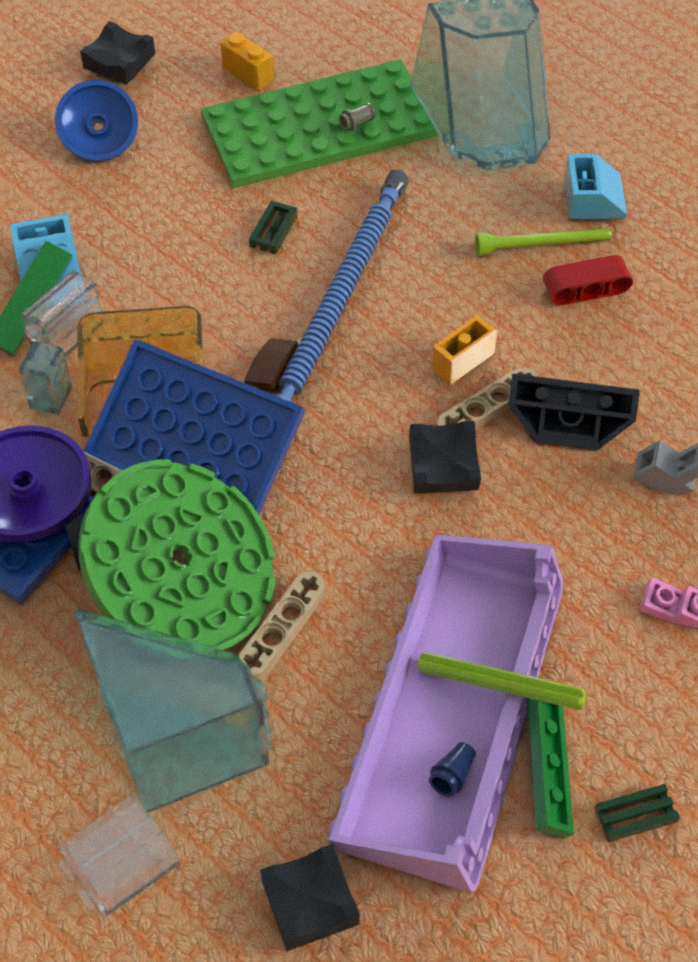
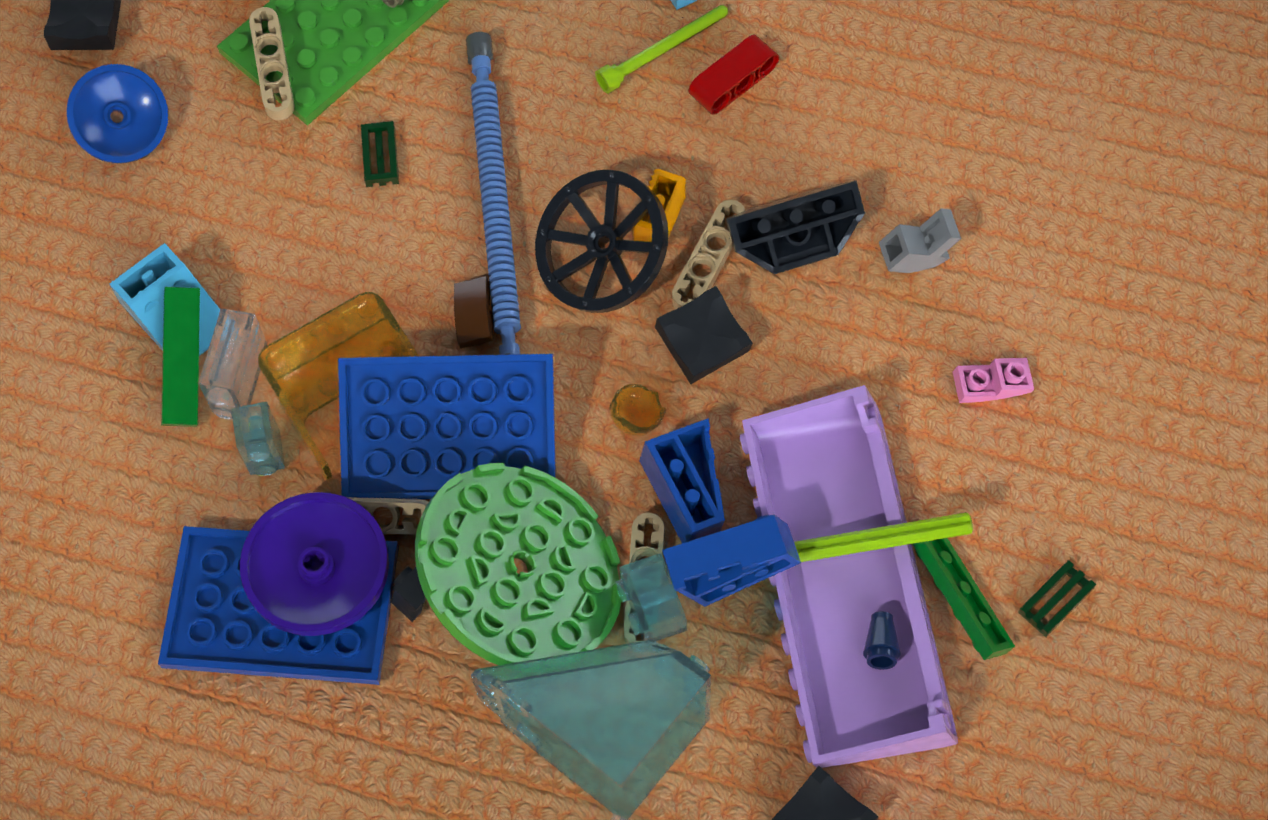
camera: 25 degrees left, 10 degrees up
none -> tan beam [249,7,295,120]
none -> black wheel [535,170,668,313]
none -> clear yellow hair [609,384,666,436]
none -> clear light blue brick [615,553,687,645]
none -> blue wedge [639,418,725,543]
none -> blue wedge [662,515,801,607]

